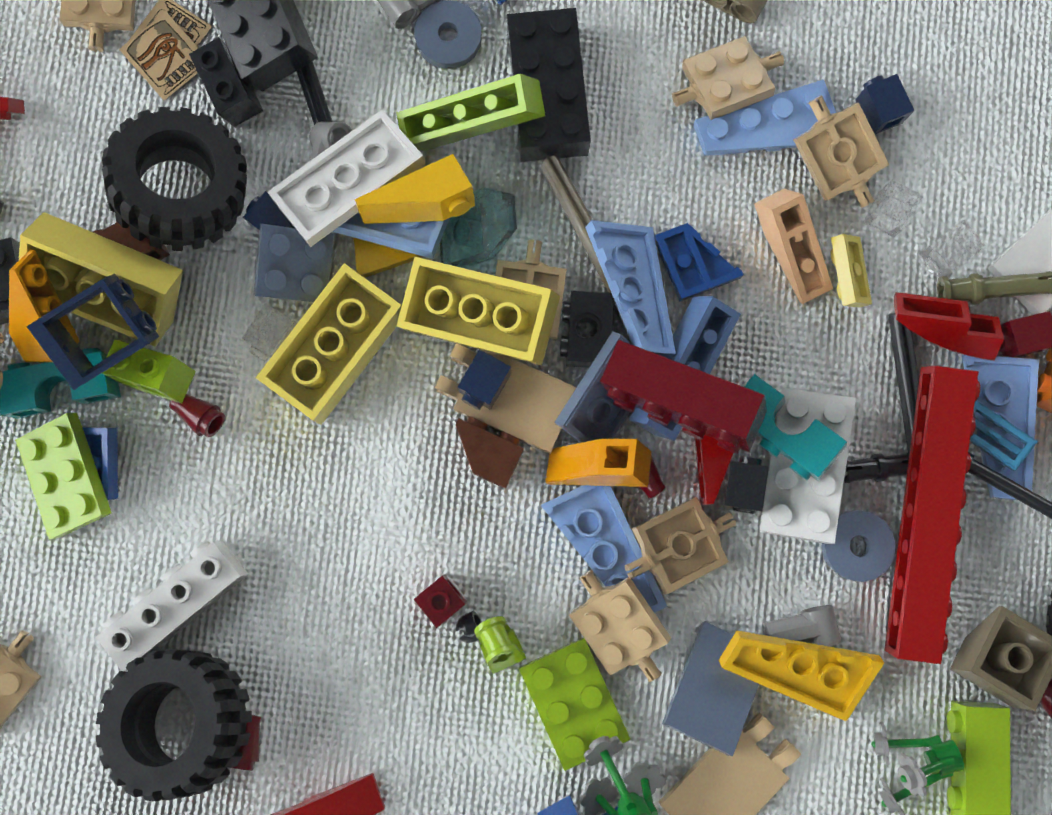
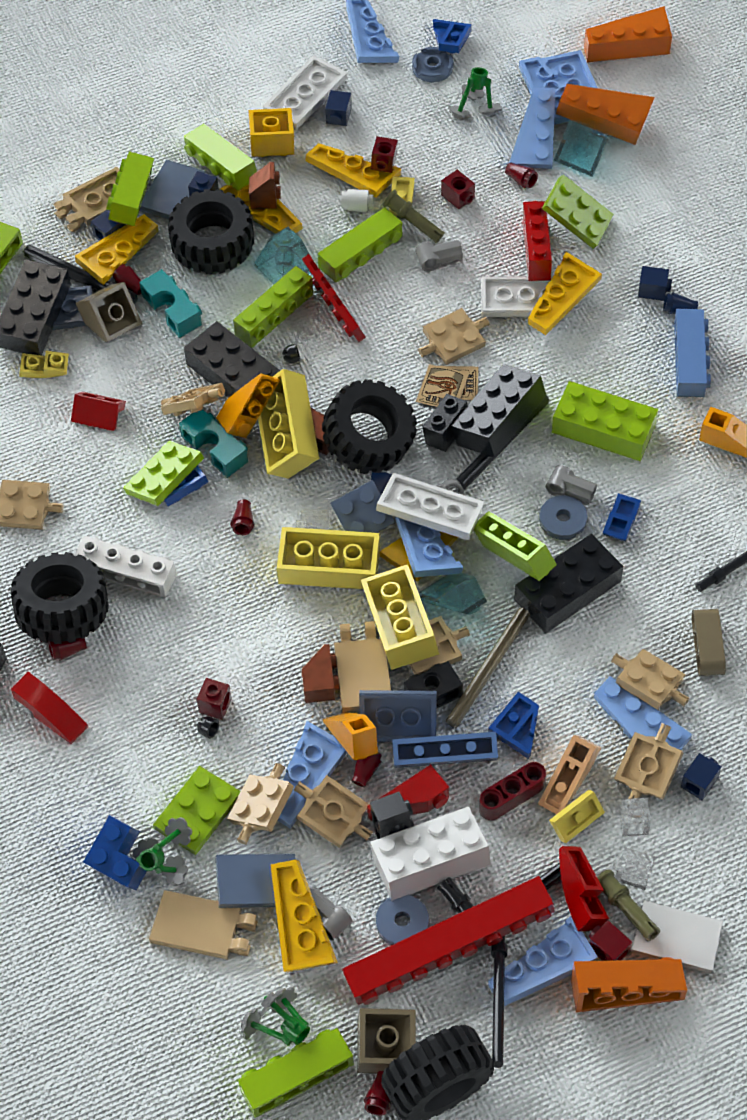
camera: 65 degrees right, 25 degrees down
dark blue window [26,274,160,390] -> none
lime brick [102,339,196,404] -> none
yellow slope [354,154,475,224] -> none
dark blue brick [458,349,512,410] -> none
lime piece [474,616,526,675] -> none
light blue wing [585,220,676,359] -> none
dark red brick [600,340,767,454] -> none
teal arch [744,374,847,481] -> none
dark azure tile [970,400,1038,471] -> none
none -> dark red beam [479,762,546,820]

